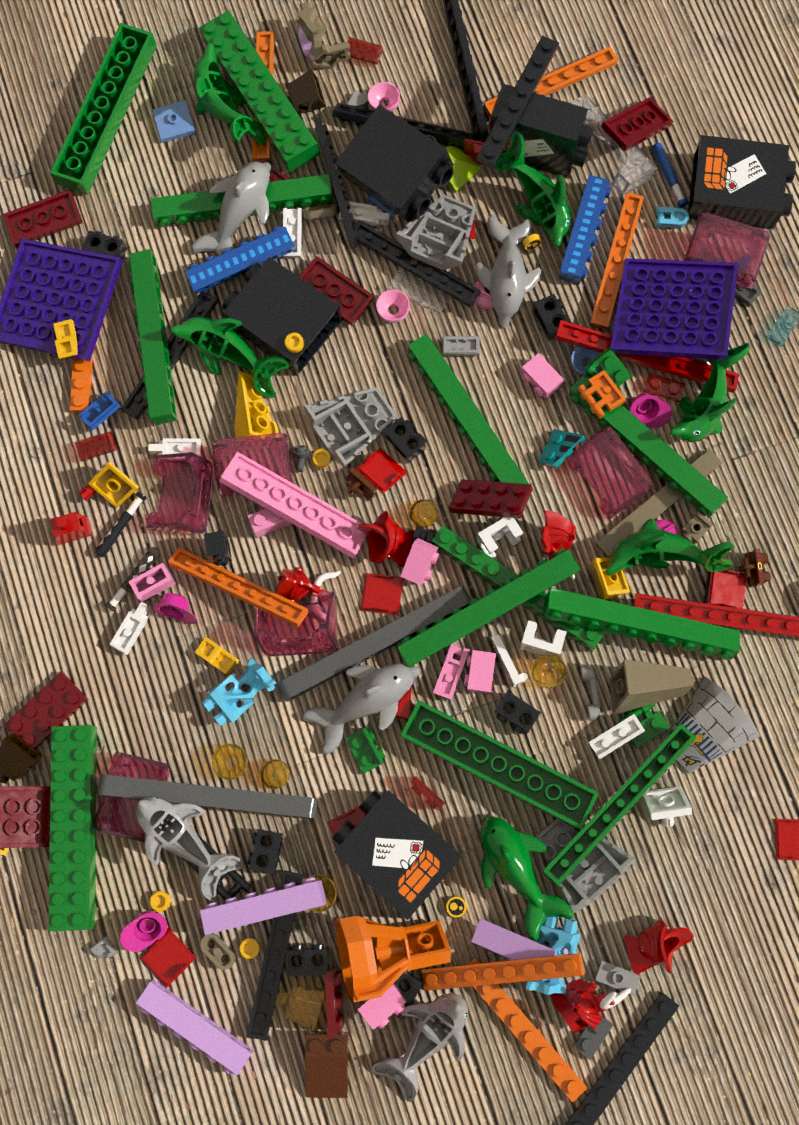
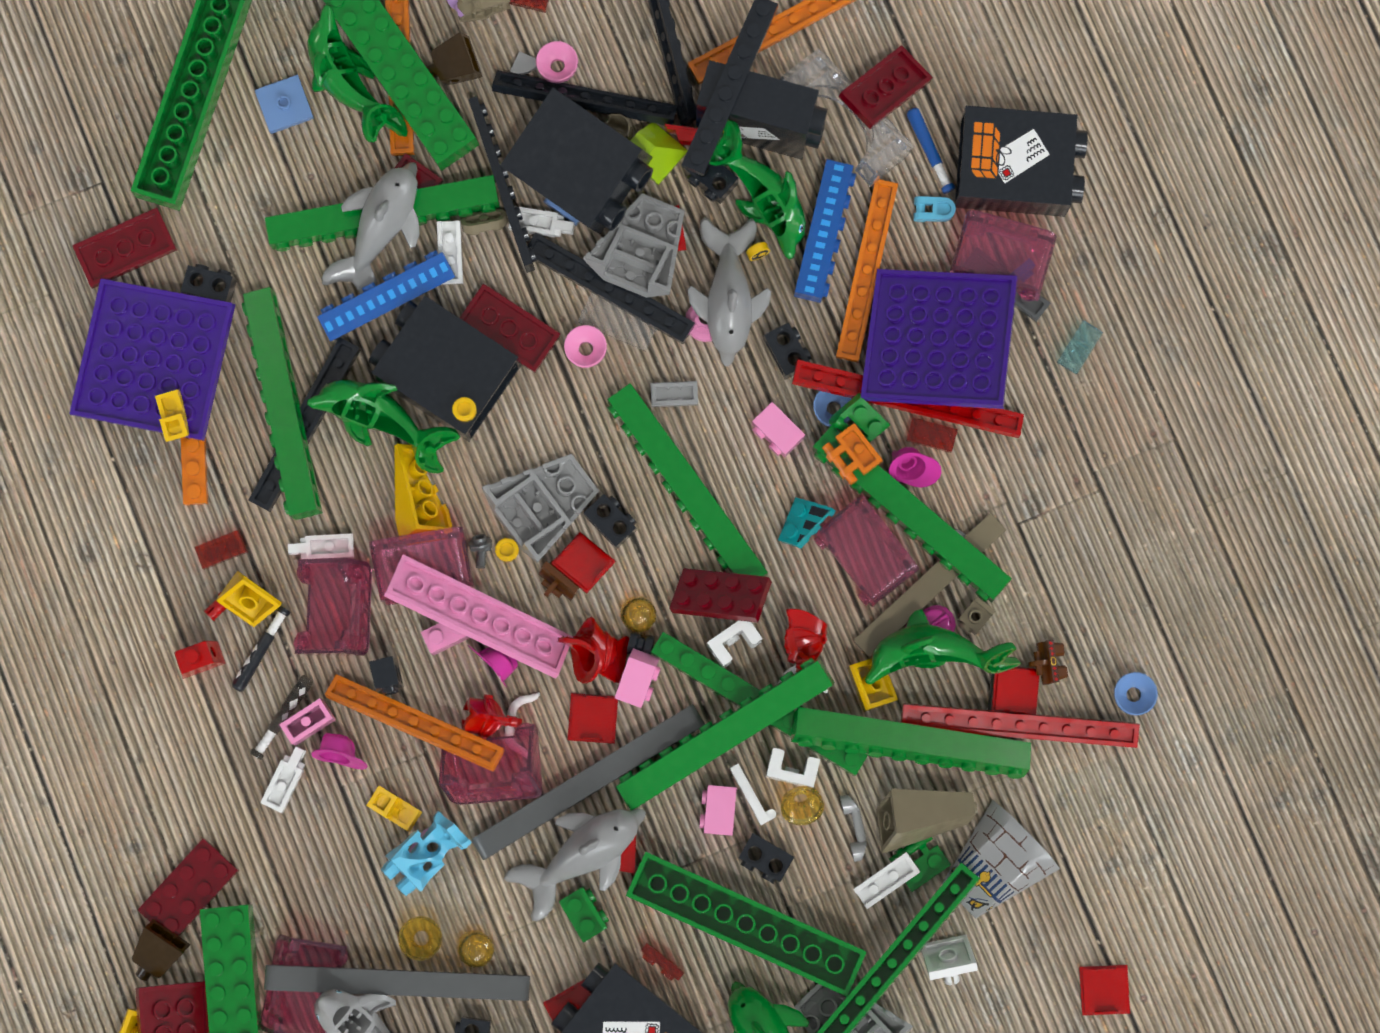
camera: 10 degrees left, 5 degrees up
blue hinge [78,391,121,431] -> none
bright pink plate [433,643,470,700] -> none
green animal [670,343,750,442] -> none
none -> dark pink piece [467,645,518,687]
none -> black brick [685,164,739,204]

